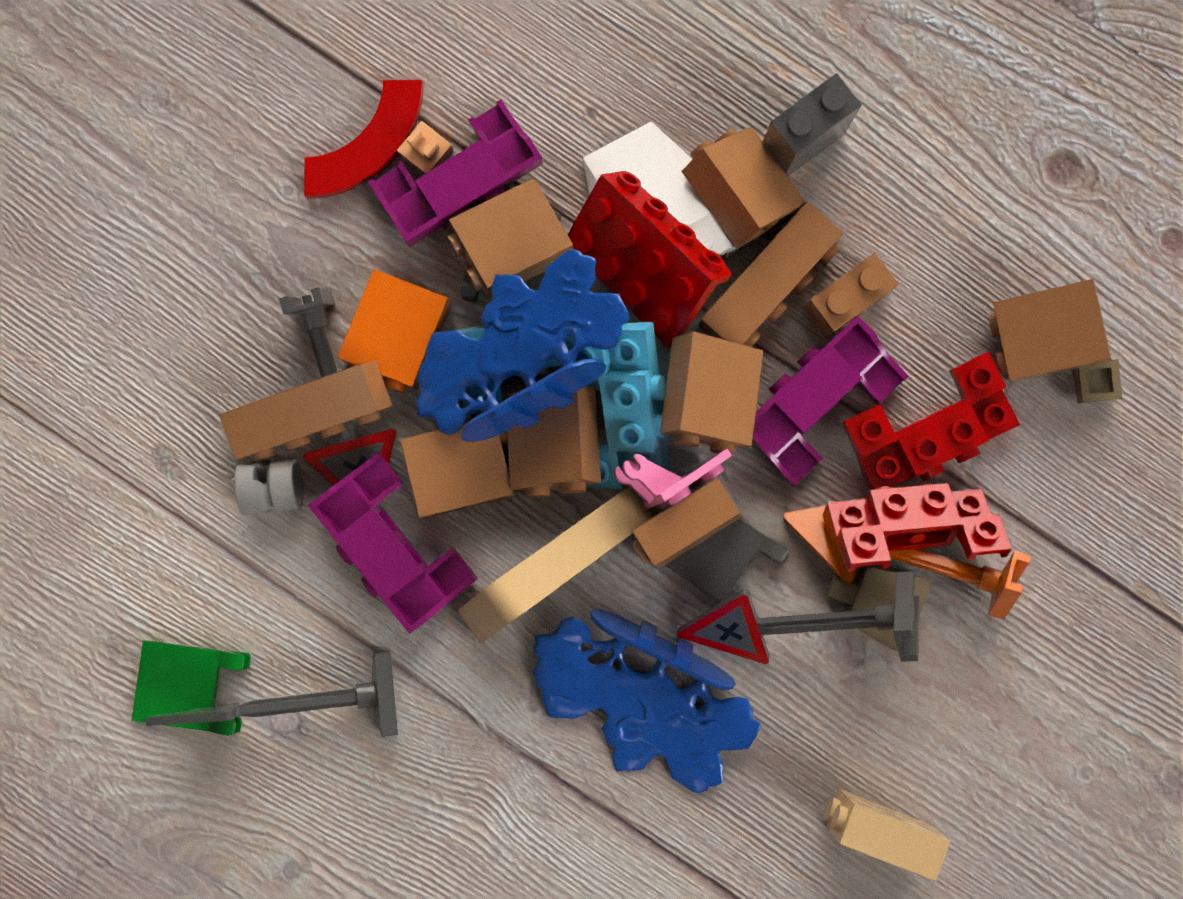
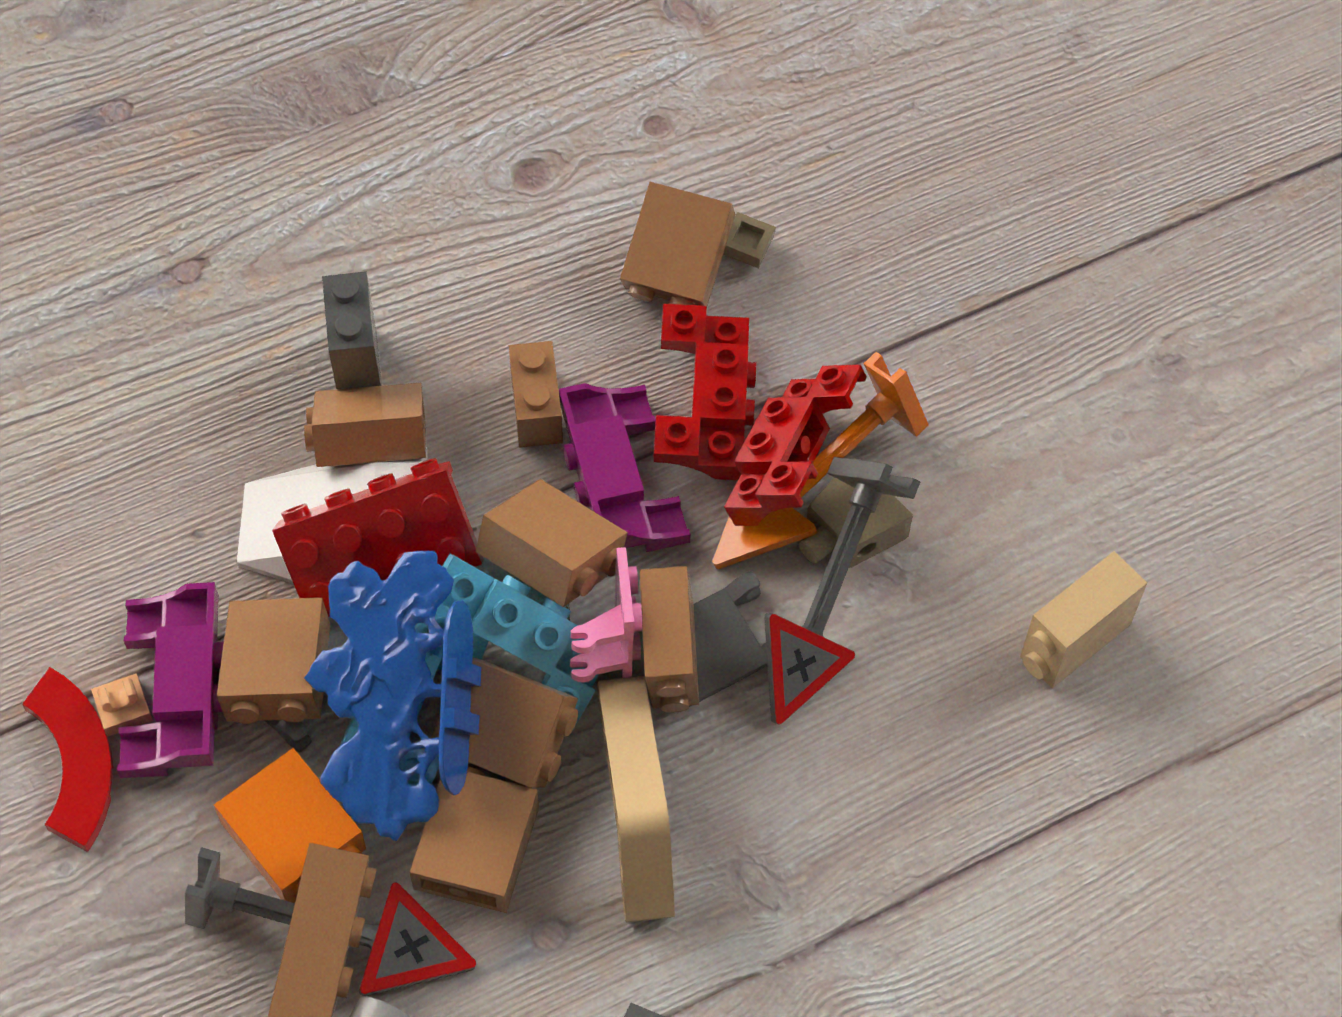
camera: 65 degrees left, 25 degrees down
magenta bracket [308,452,478,634] -> none
blue plant [533,609,762,793] -> none
medium nougat brick [698,202,843,347] -> none

